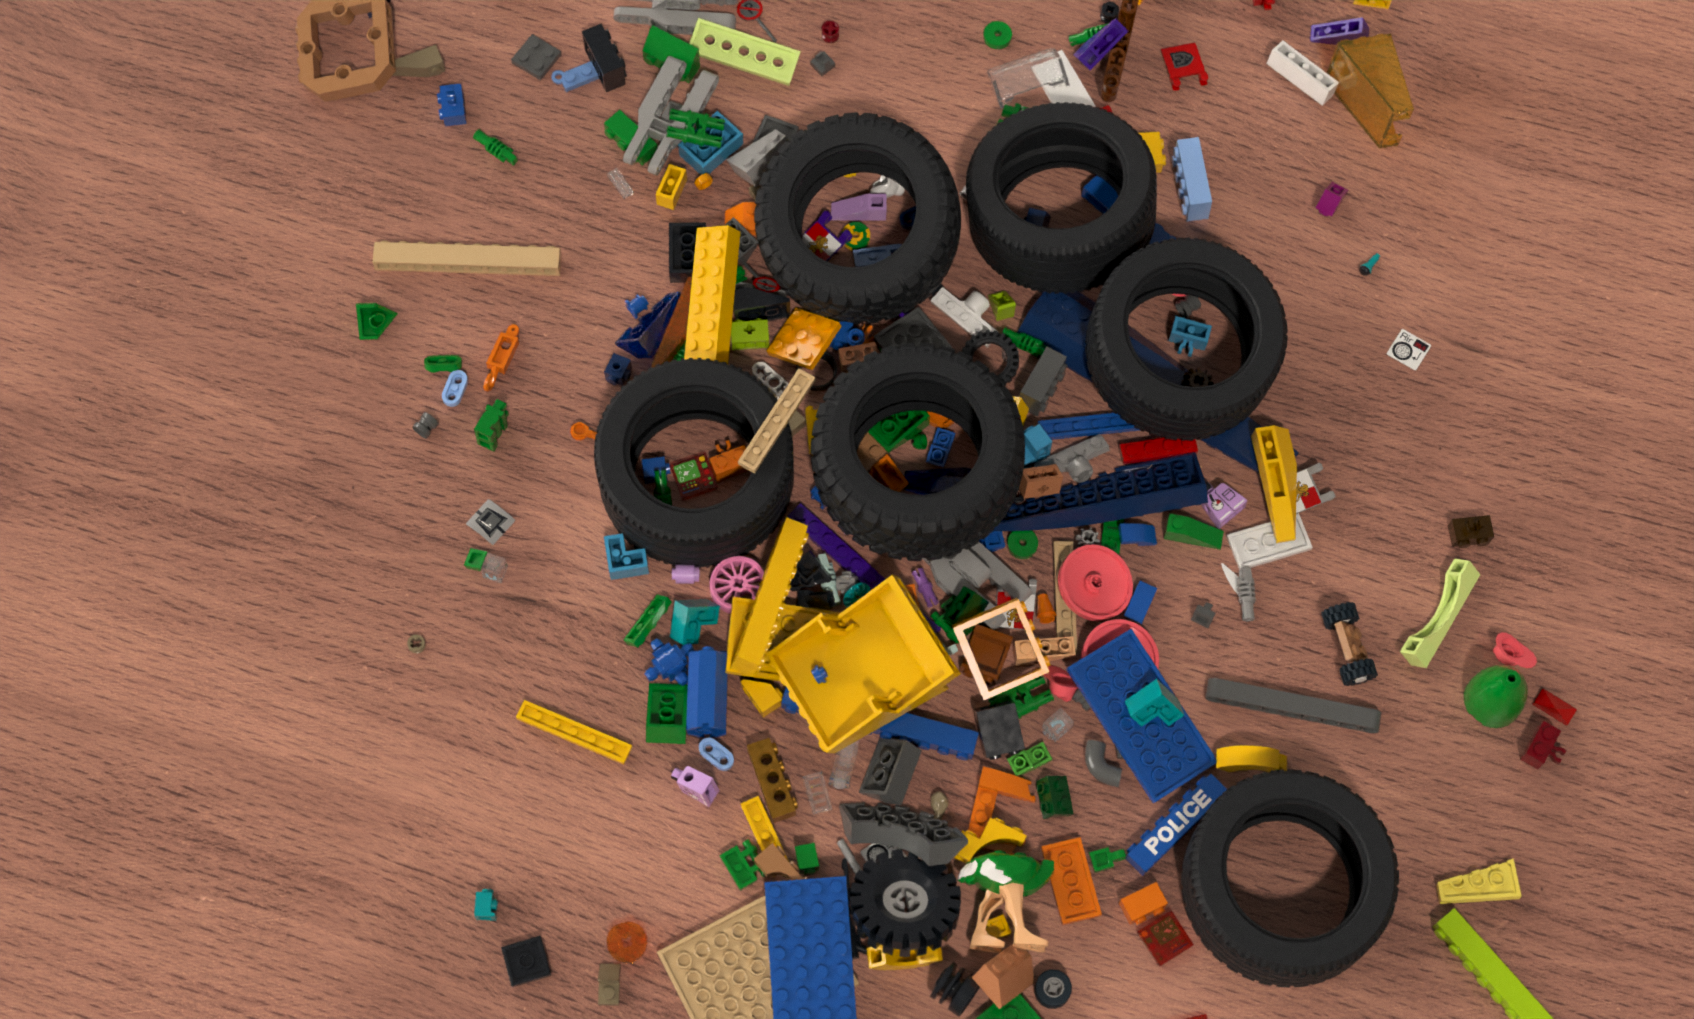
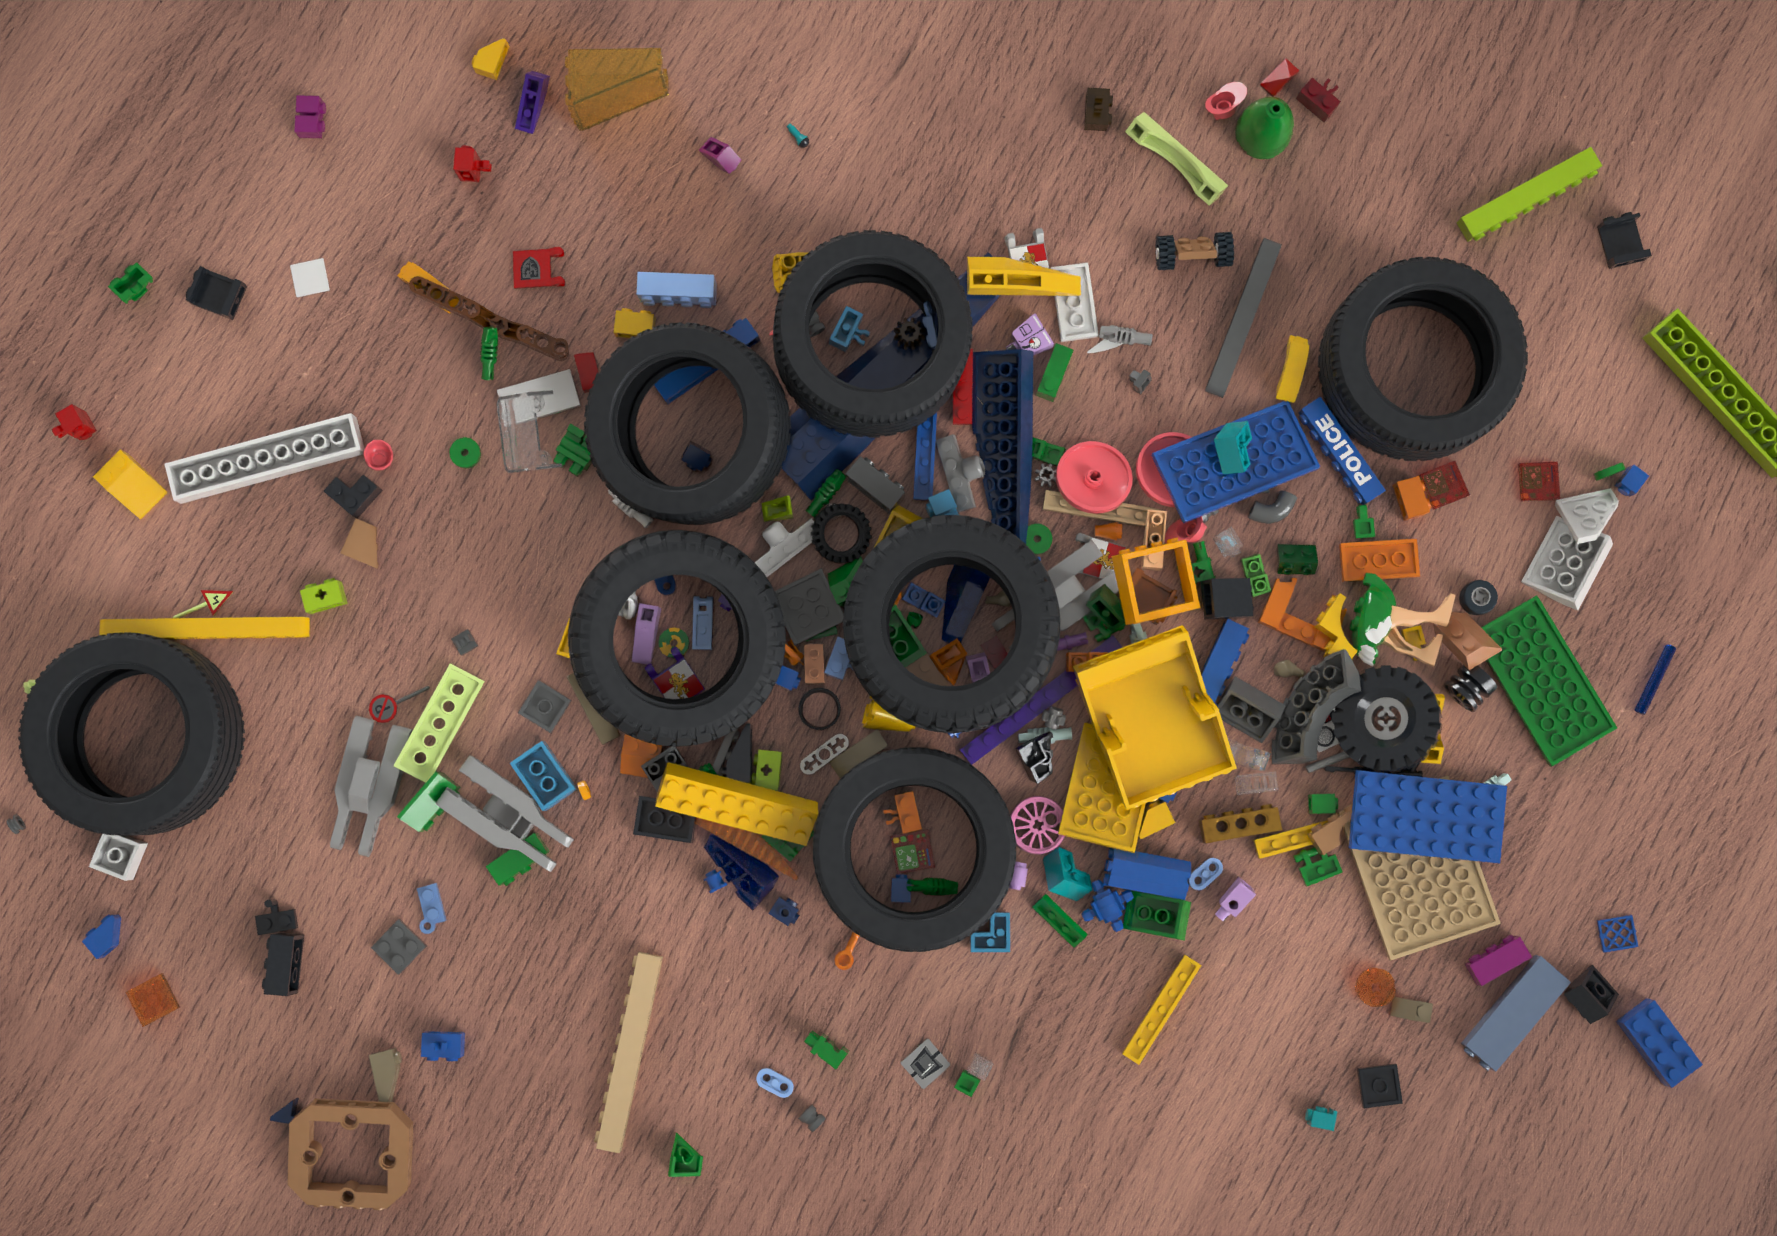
camera: 80 degrees left, 15 degrees up
dark tan bush [407,634,426,653] -> none
green plate [424,355,462,373] -> none
green hinge [473,129,518,166] -> none
orange piece [483,324,519,392] -> none
black brick [581,24,627,93] -> none
clear piece [607,168,634,199] -> none
yellow brick [656,164,687,210] -> none
green pin [666,108,725,148] -> none
light grey wedge [727,129,789,187] -> none
yellow brick [730,517,809,677] -> none
tan plate [738,369,815,474] -> none
piece [744,263,780,294] -> none
light orange plate [766,308,842,370] -> none
black piece [796,590,835,609] -> none
blue plate [811,665,828,684] -> none
dark red wheel [822,20,839,43] -> none
teal gear [843,583,871,608] -> none
blue plate [846,328,865,346] -> none
nougat brick [1019,464,1063,499] -> none
dark purple slope [1073,18,1128,70] -> none
black wheel [1100,2,1119,24] -> none
blue slope [1118,523,1157,546] -> none
blue slope [1124,581,1158,624] -> none
white brick [1266,41,1339,105] -> none
white sticker [1387,329,1431,370] -> none
light yellow wing [1436,858,1521,904] -> none

